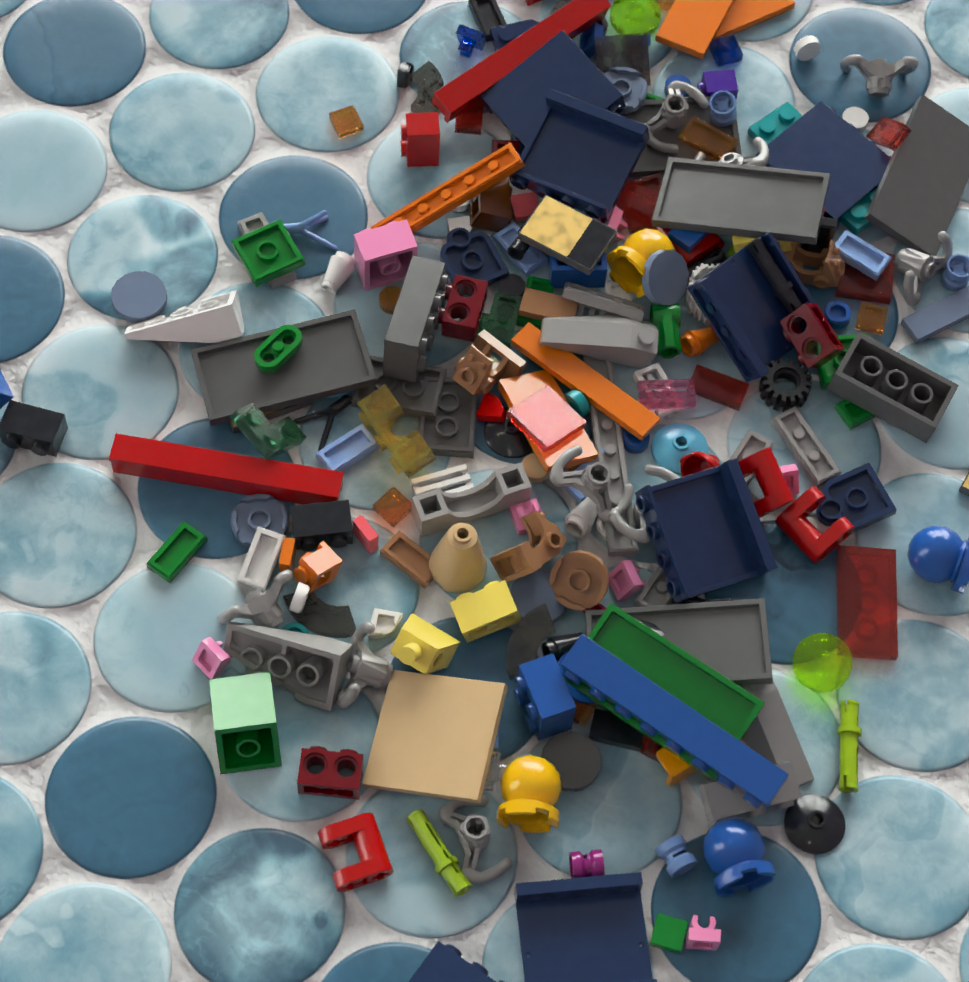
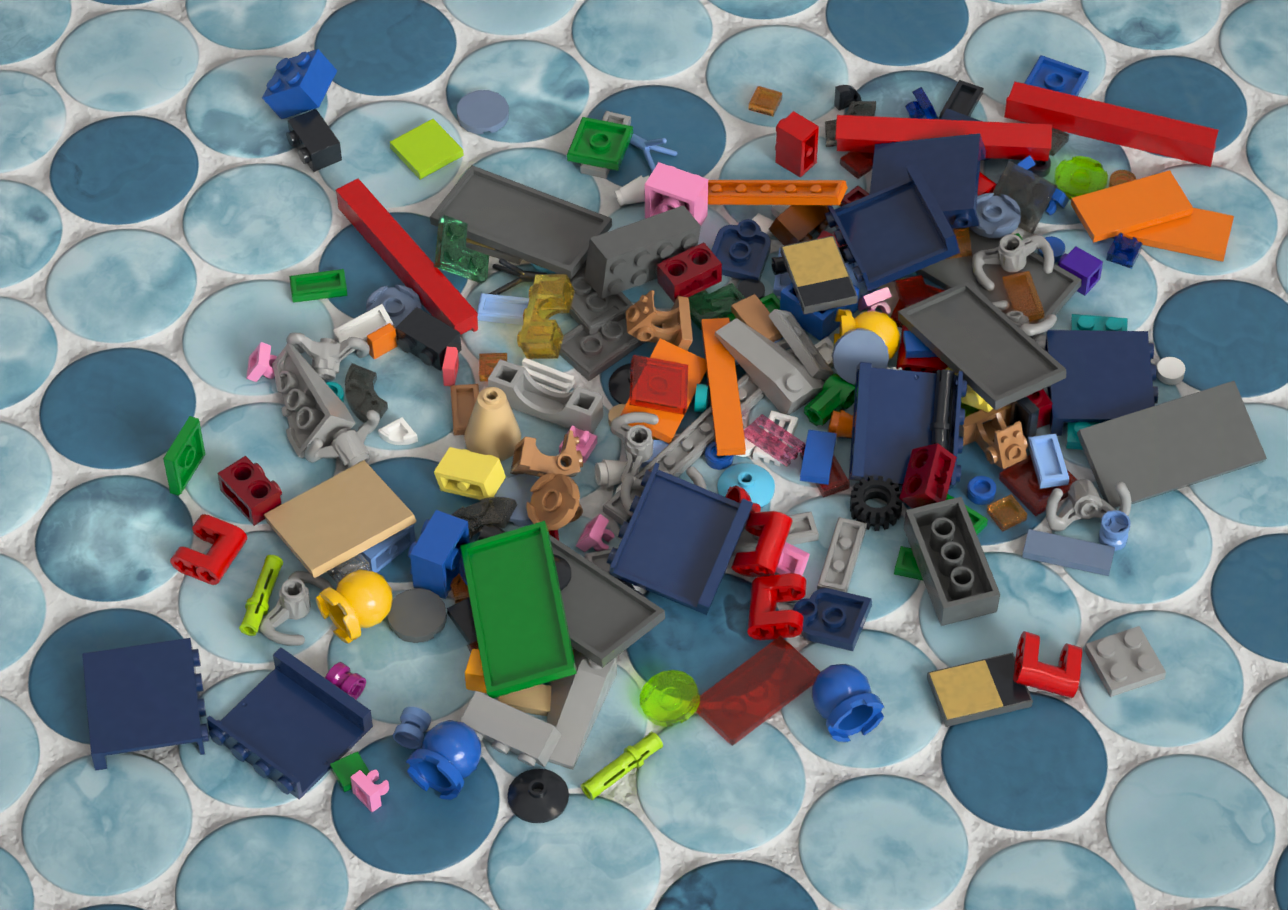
camera: 50 degrees right, 10 degrees down
white wedge [124,290,245,343] -> none
slope [209,672,282,774] -> none
green plate [254,325,303,373] -> none
white tile [289,582,310,614] -> none
orange brick [293,541,343,593] -> none
light yellow torso [390,613,460,674] -> none
red tile [476,393,506,423] -> none
blue brick [560,634,789,809] -> none
medium blue wheel [710,91,737,127] -> none
white tile [794,36,821,61] -> none
light grey piece [840,54,919,97] -> none
clear red tile [866,116,912,151] -> none
none -> green tile [163,416,206,496]
none -> lime tile [390,118,464,179]
none -> blue tile [800,430,837,485]

